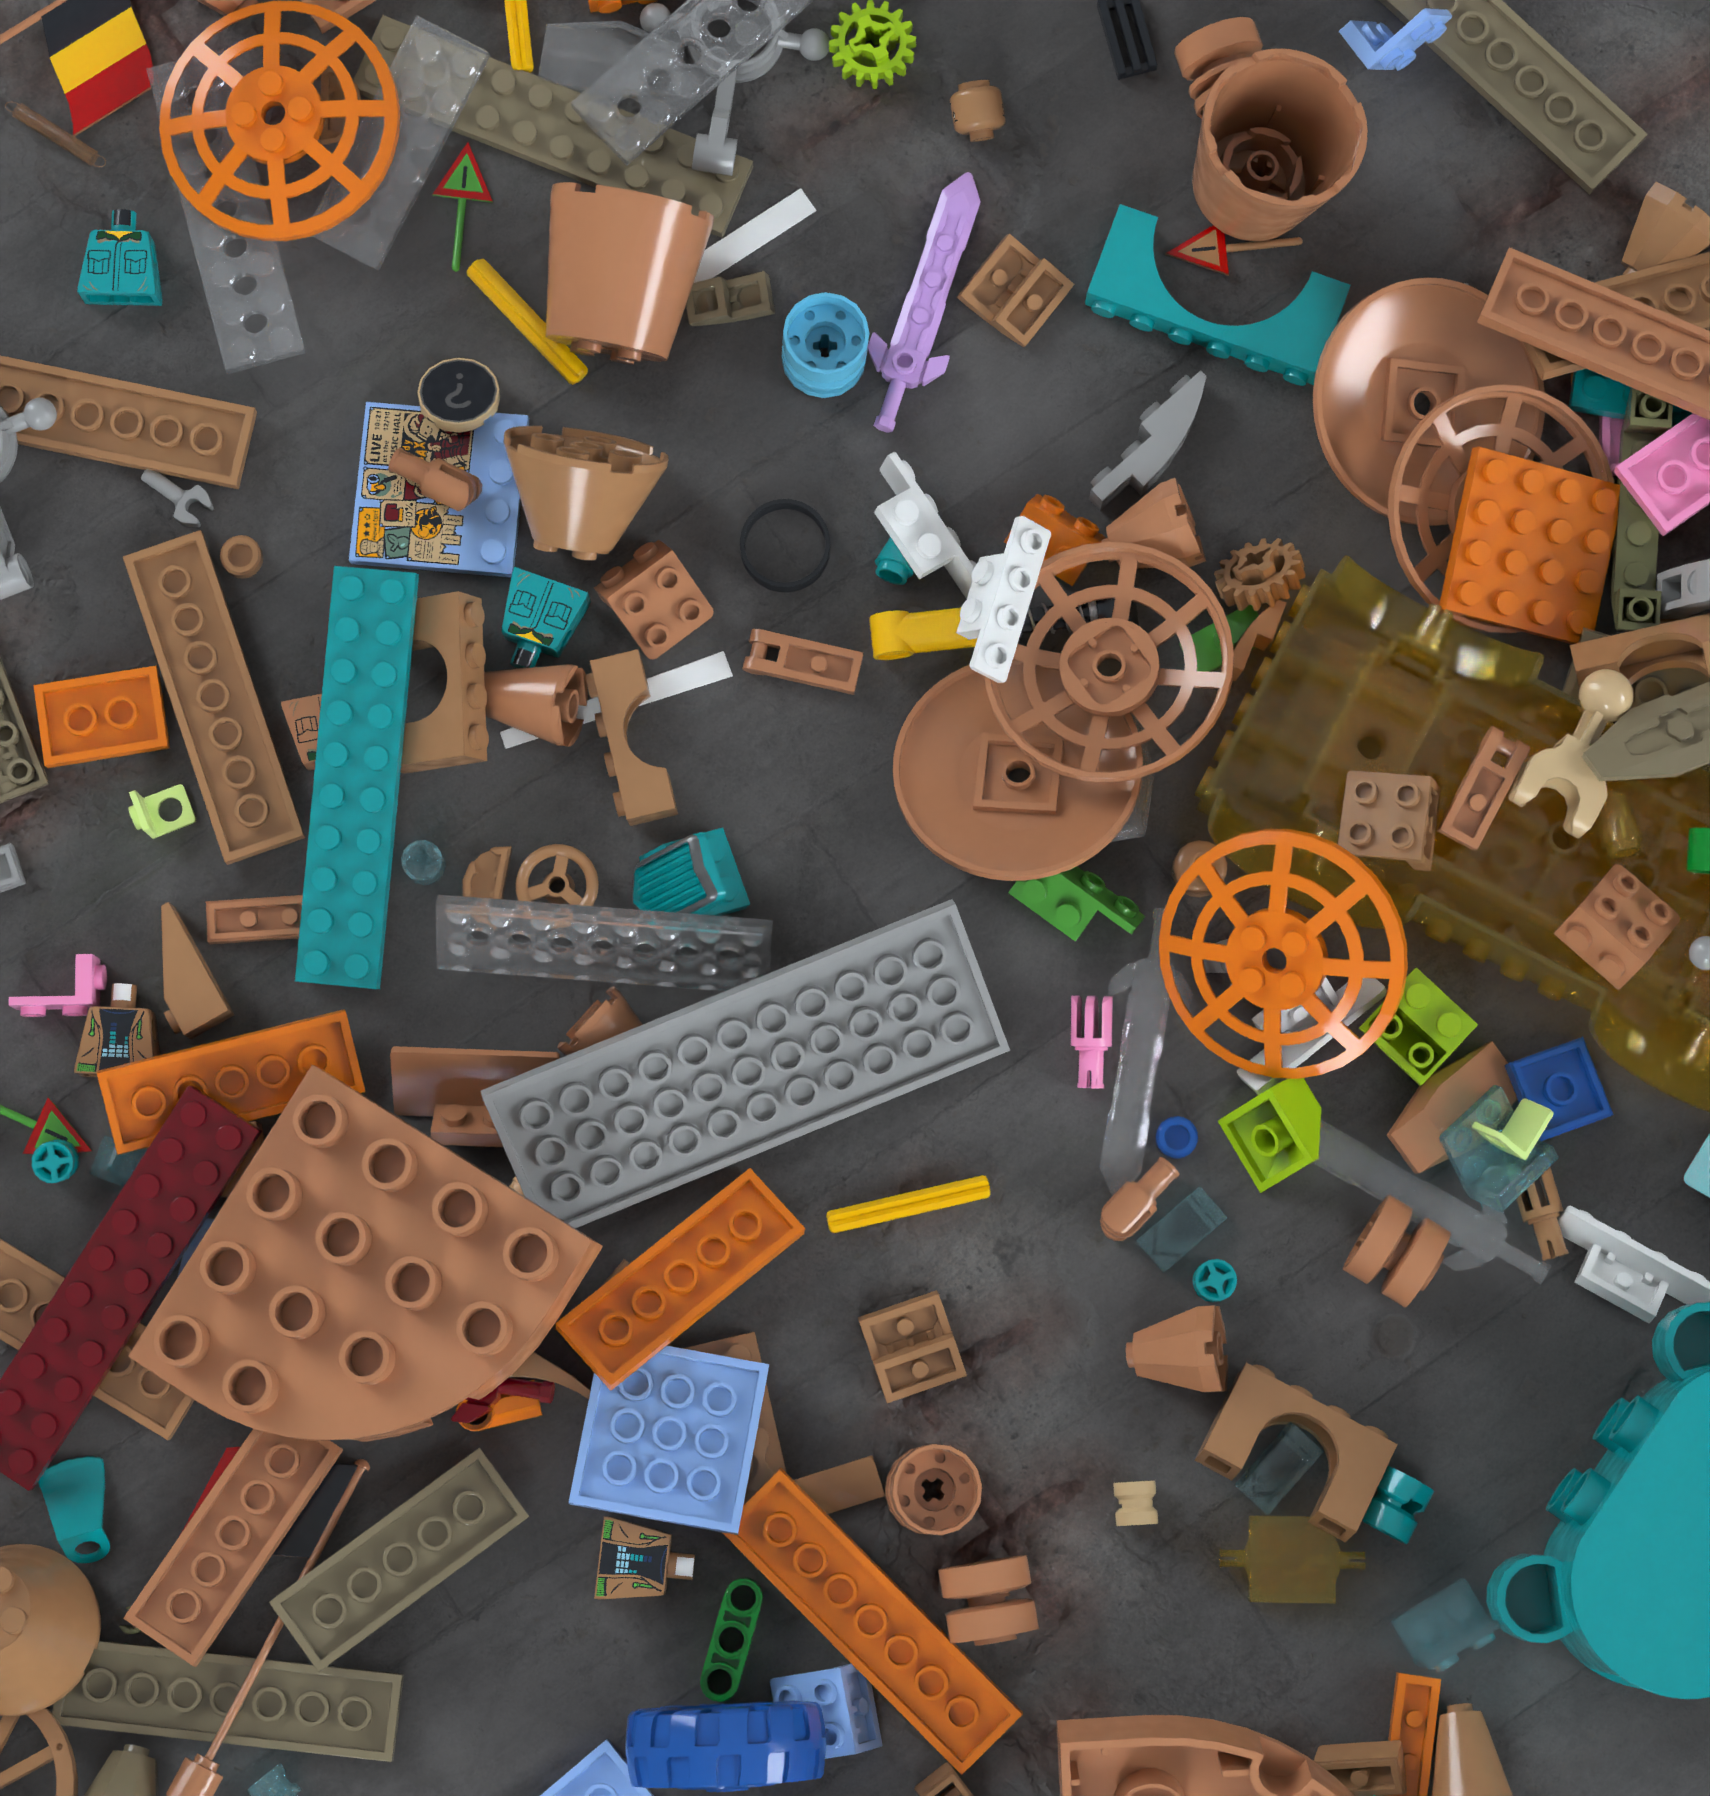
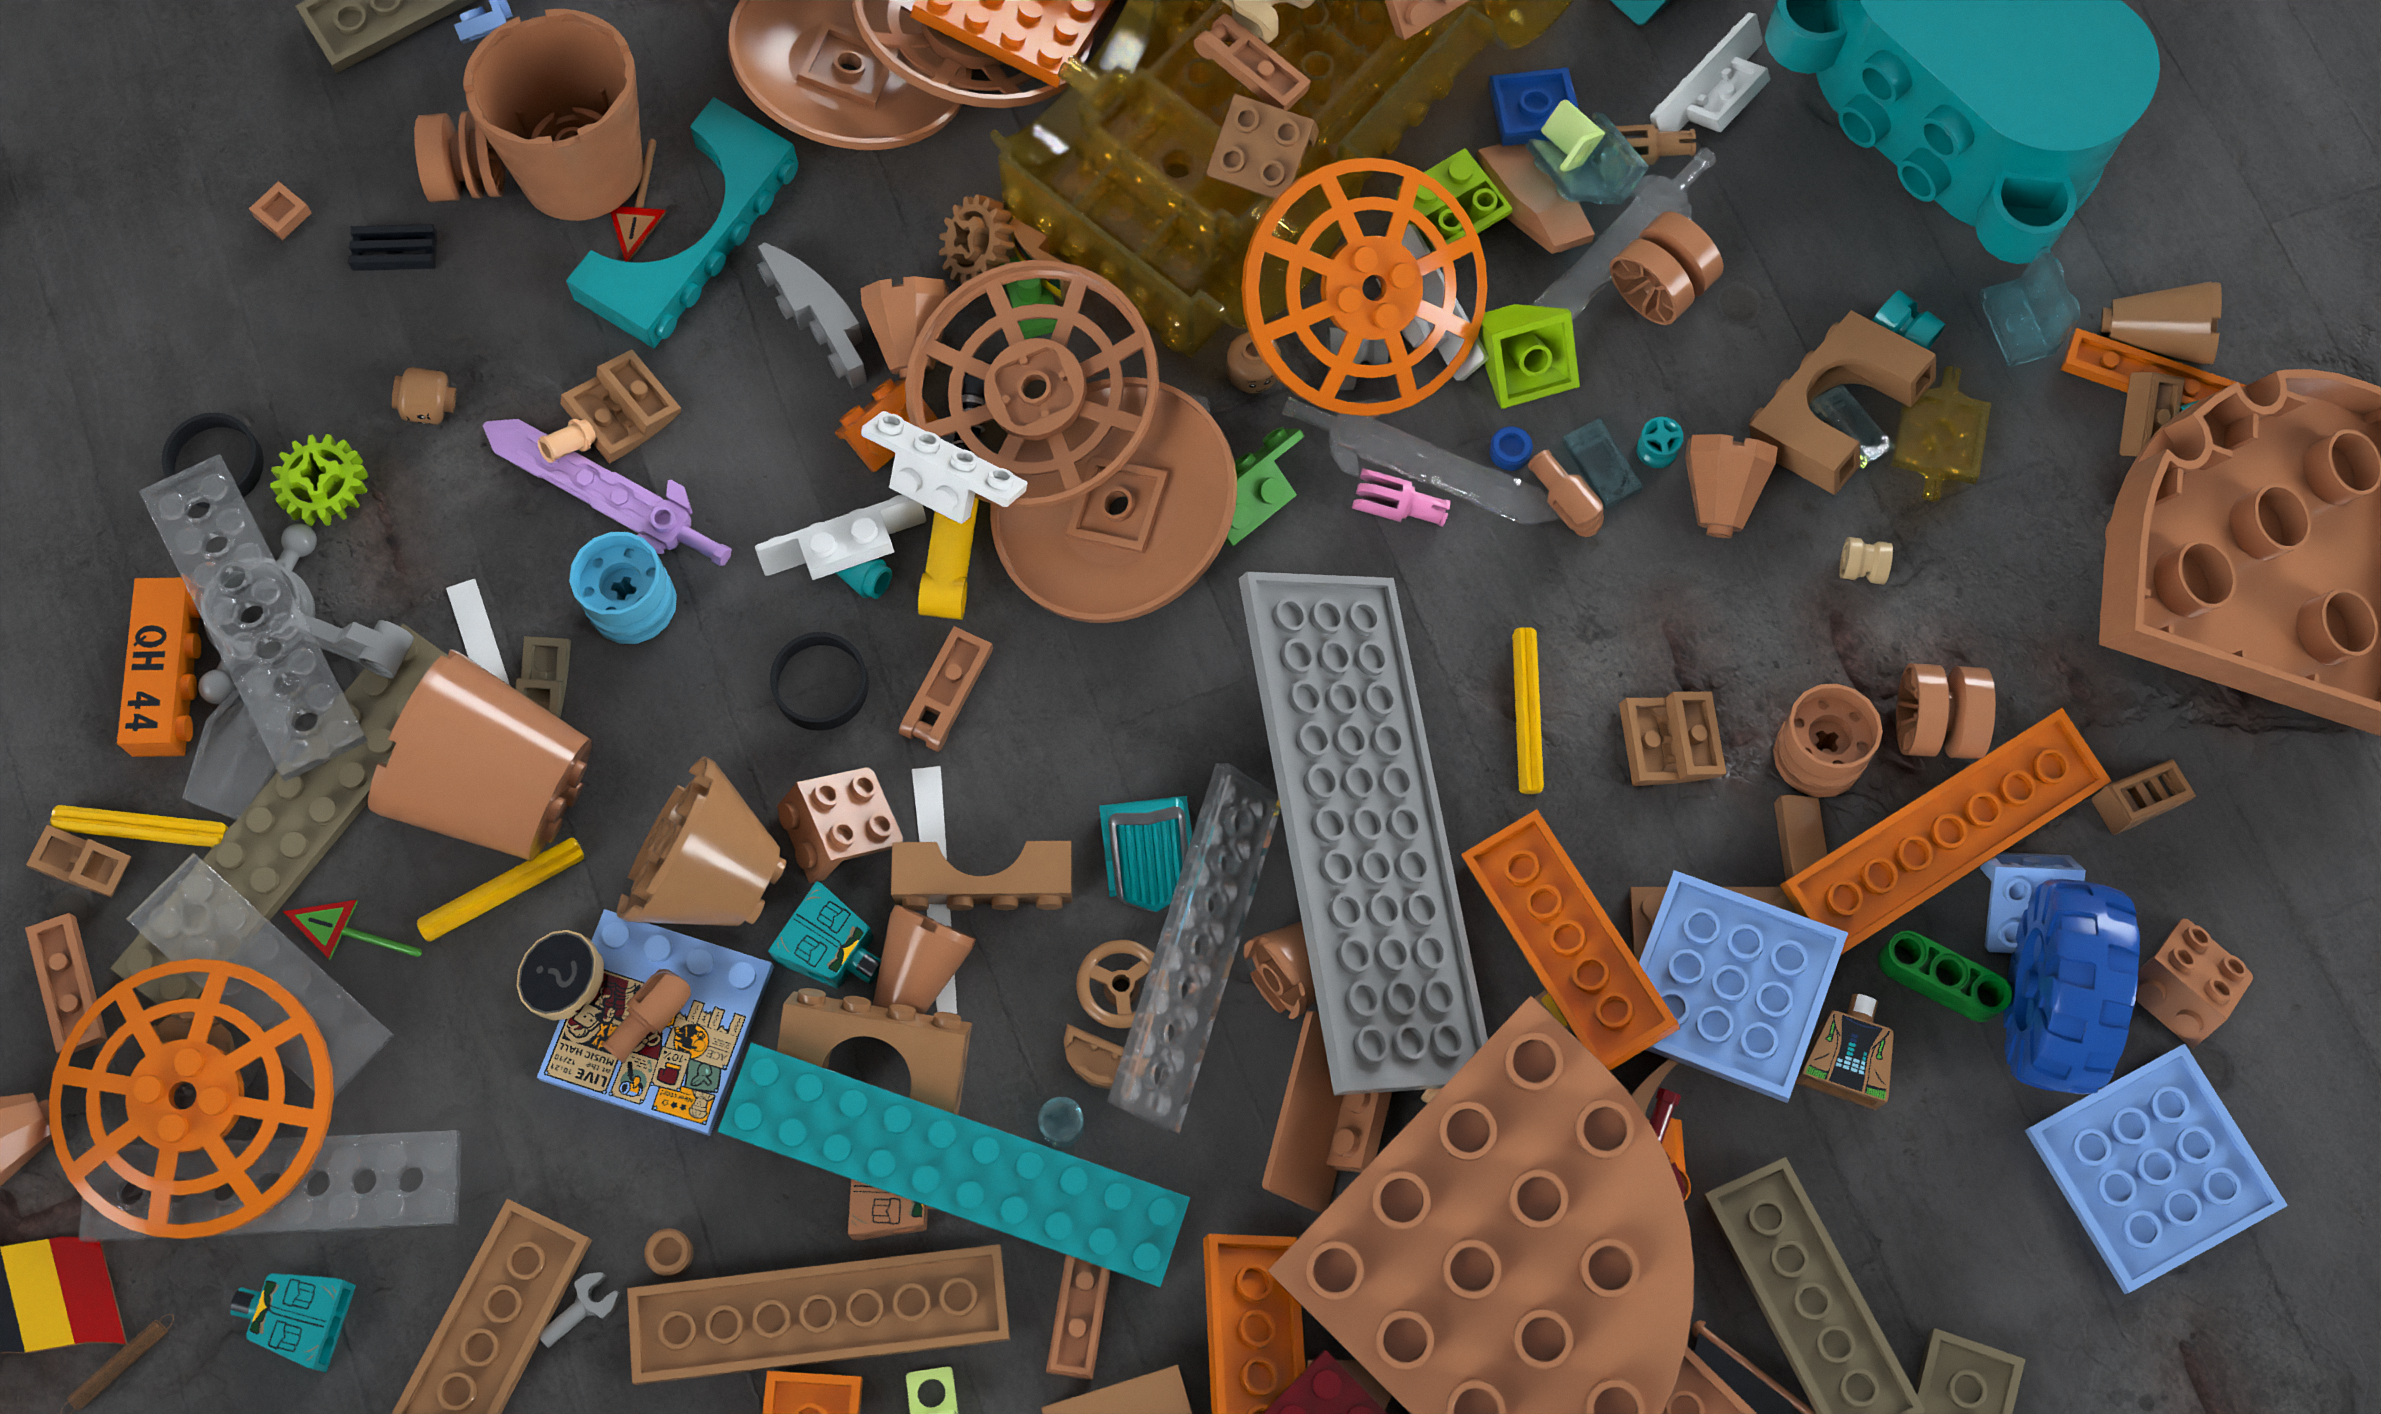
camera: 80 degrees left, 10 degrees down
none -> light nougat pin [537,419,596,463]

